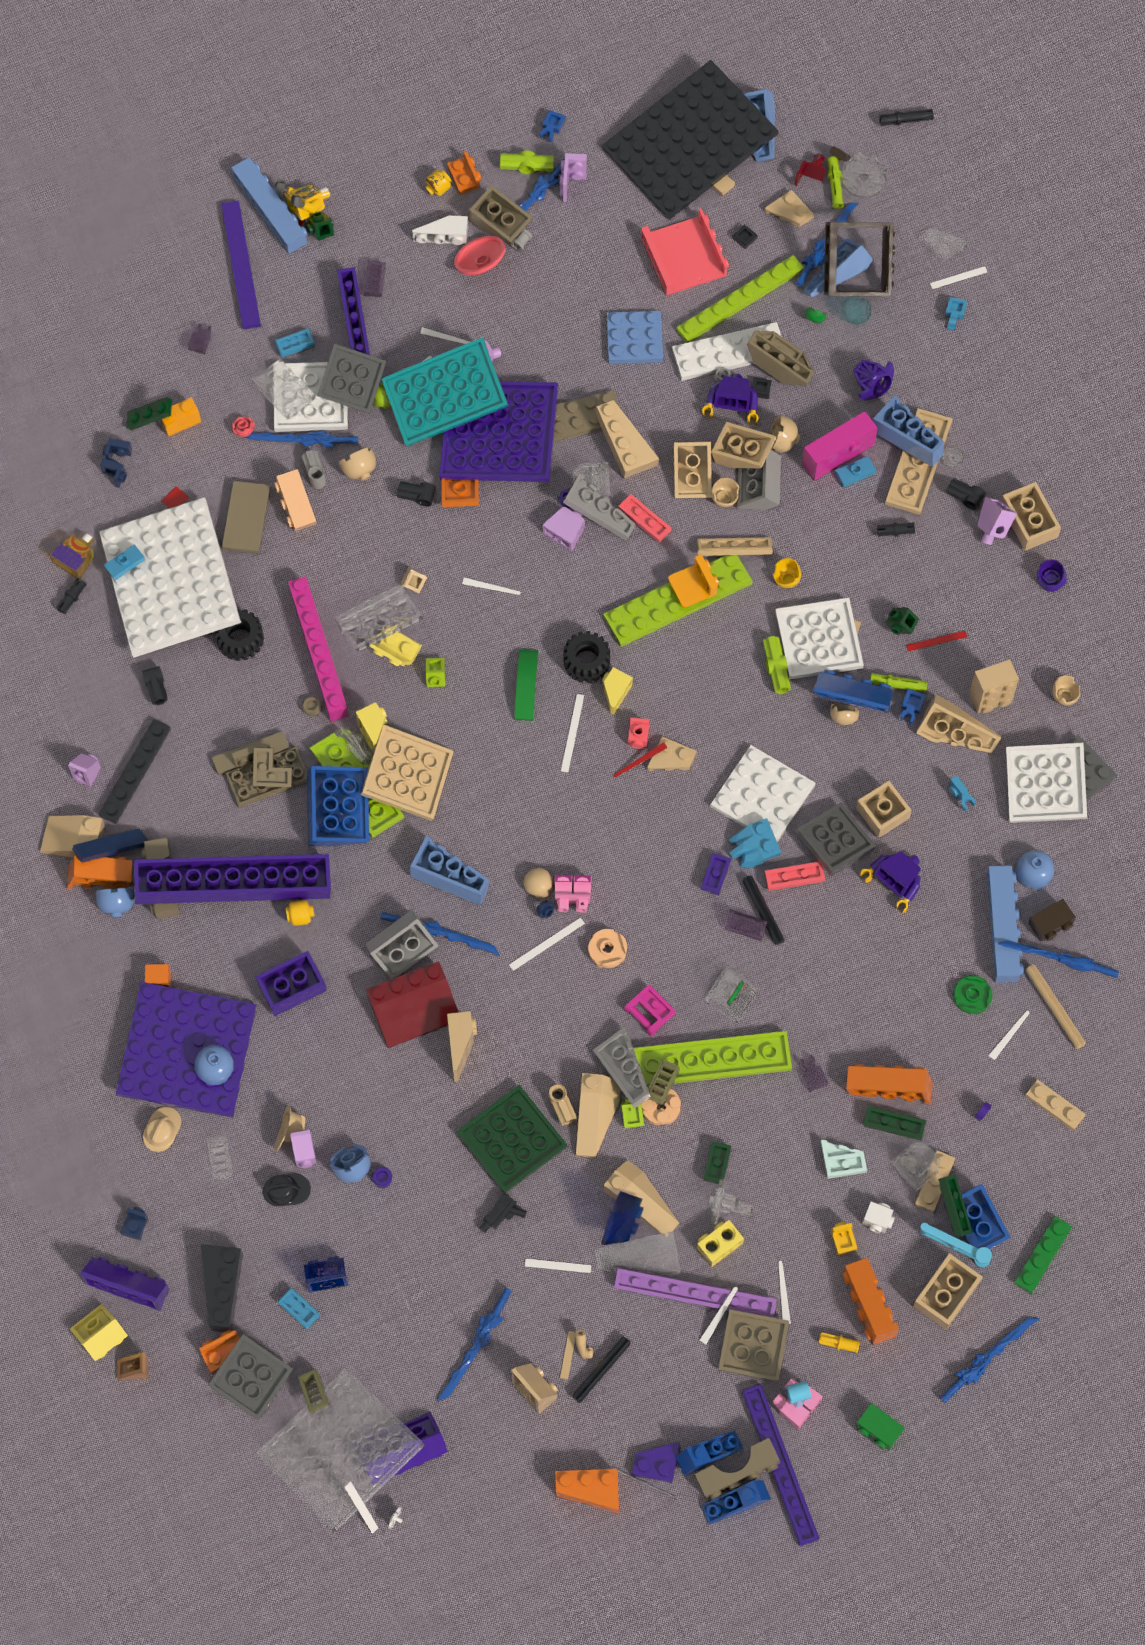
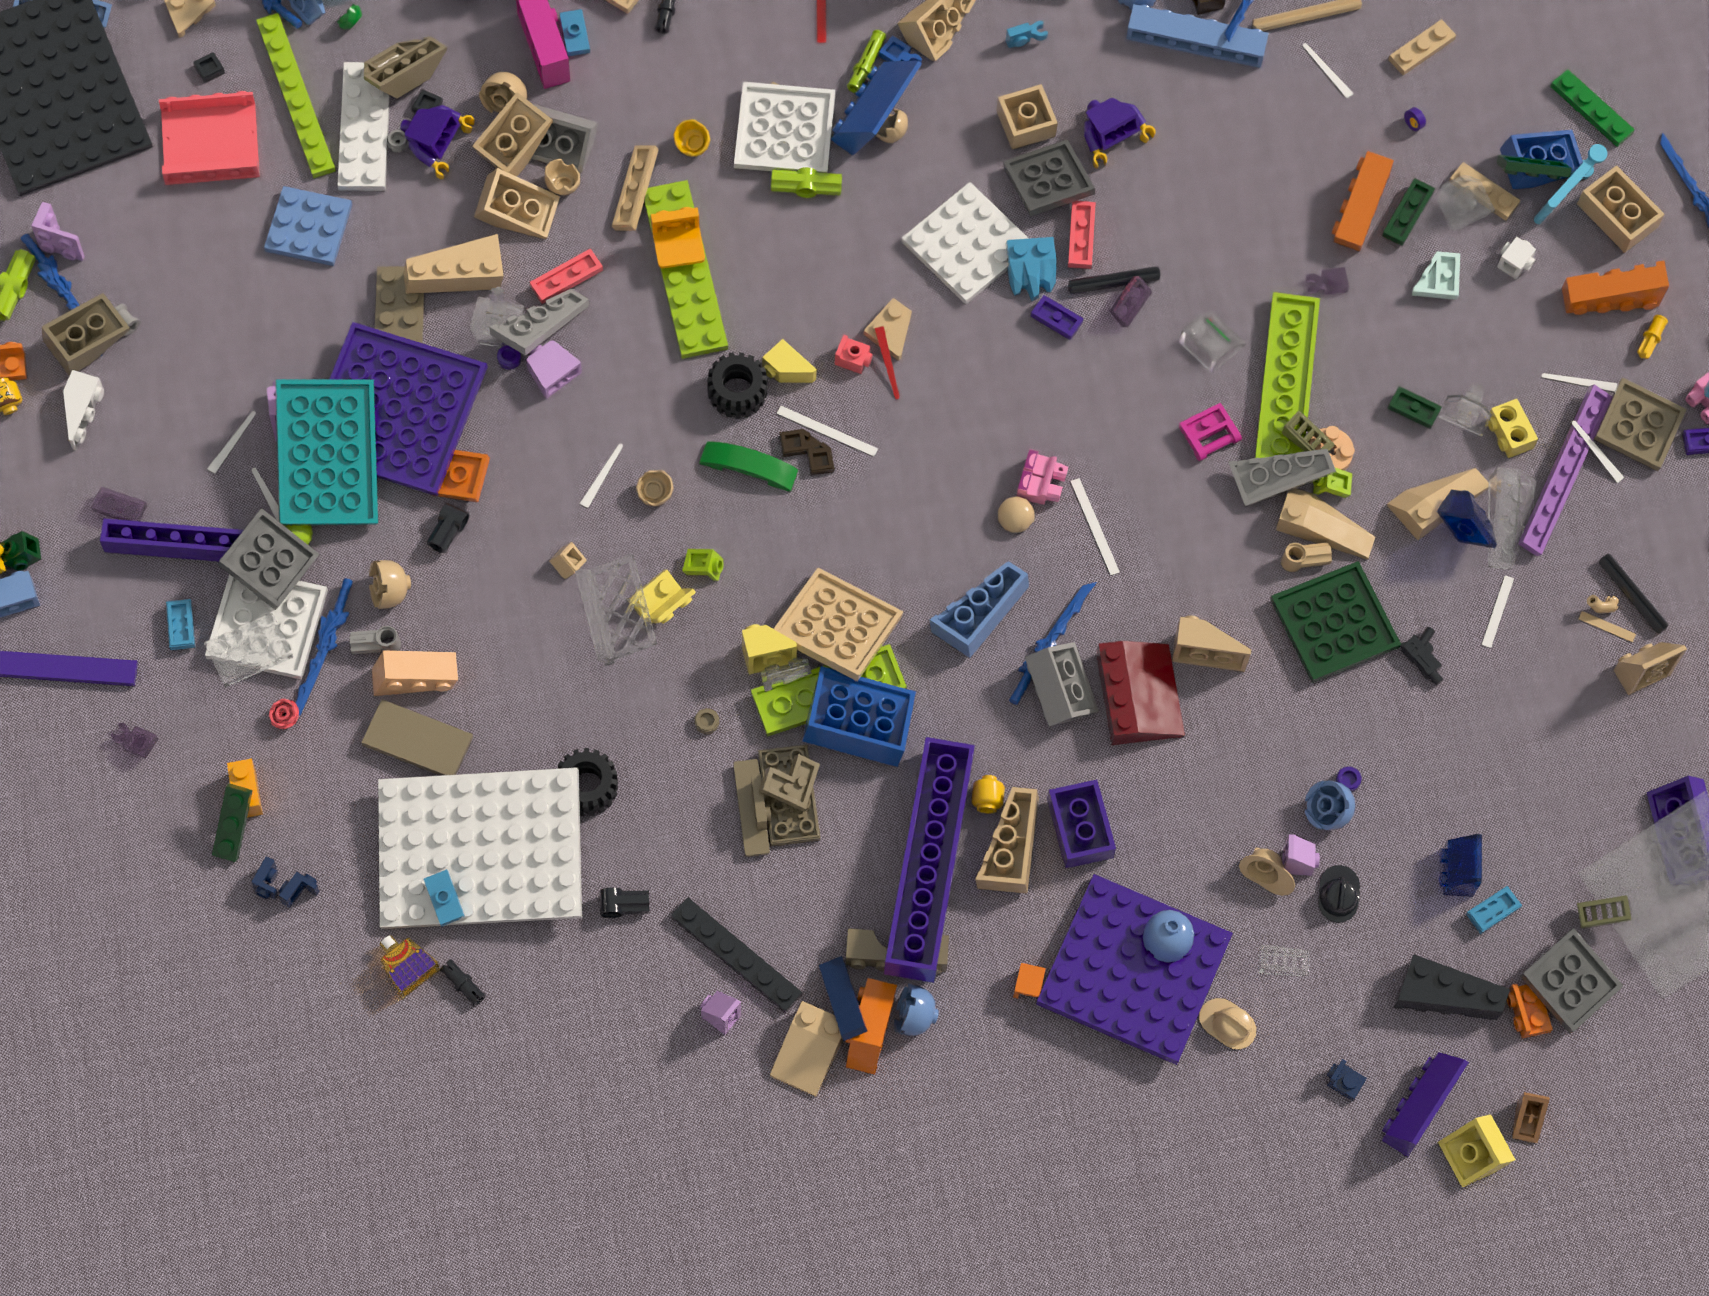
camera: 80 degrees left, 0 degrees up
red sticker [161,486,189,508] -> none
dark pink brick [288,576,349,722] -> none
blue sword [437,1288,512,1401] -> none
coral dish [454,236,506,276] -> none
dark blue plate [536,900,554,919] -> none
light nougat plate [588,929,627,968] -> none
tan tile [712,175,735,197] -> none
yellow bracket [831,1222,858,1255] -> none
dark green brick [885,607,919,635] -> none
green tile [953,976,993,1014] -> none
none -> tan hair [636,470,674,506]
none -> dark brown tile [779,429,835,476]
none -> tan wedge [975,787,1039,894]

